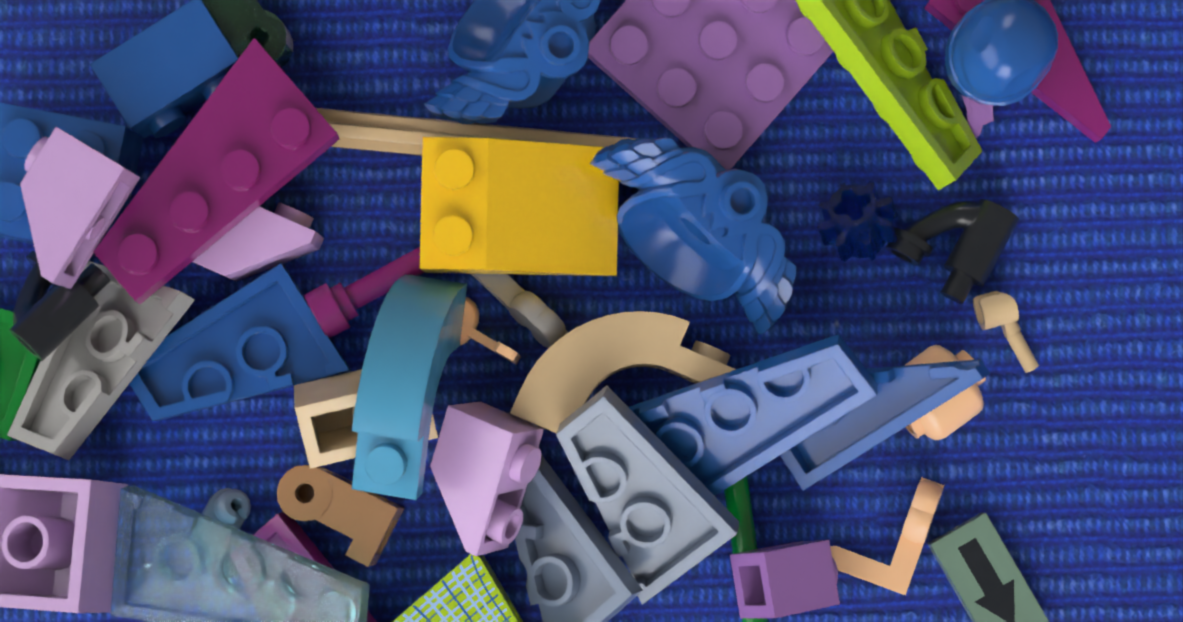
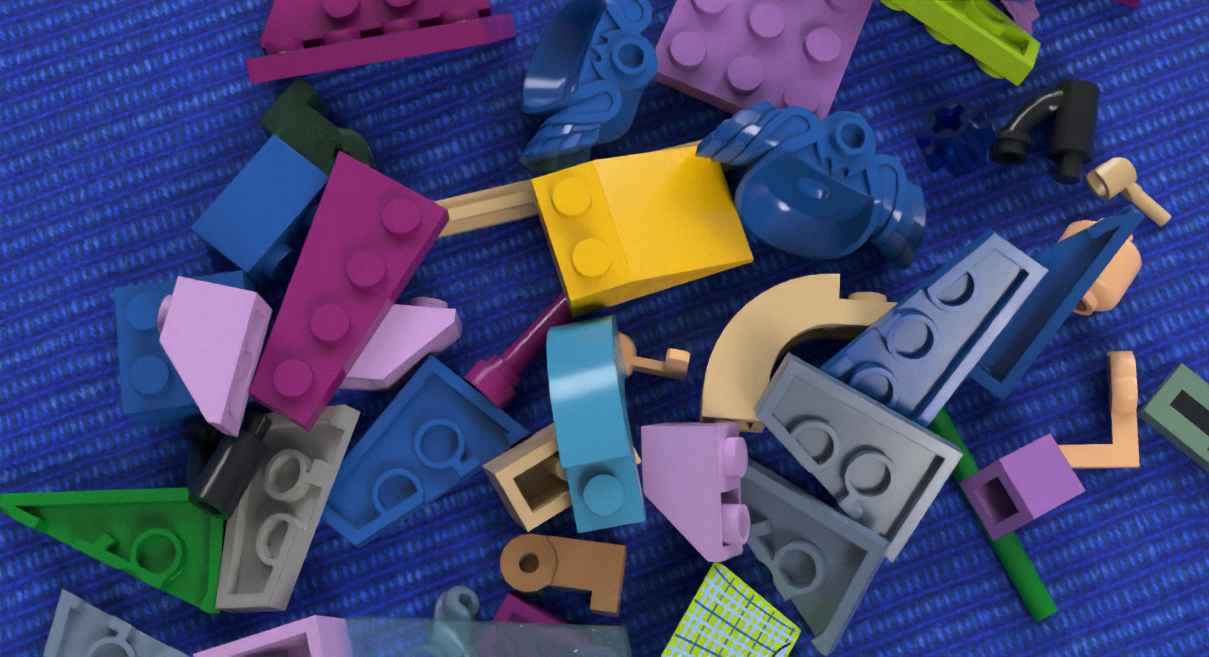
camera: 15 degrees left, 10 degrees down
light grey piece [471,274,568,348] -> none

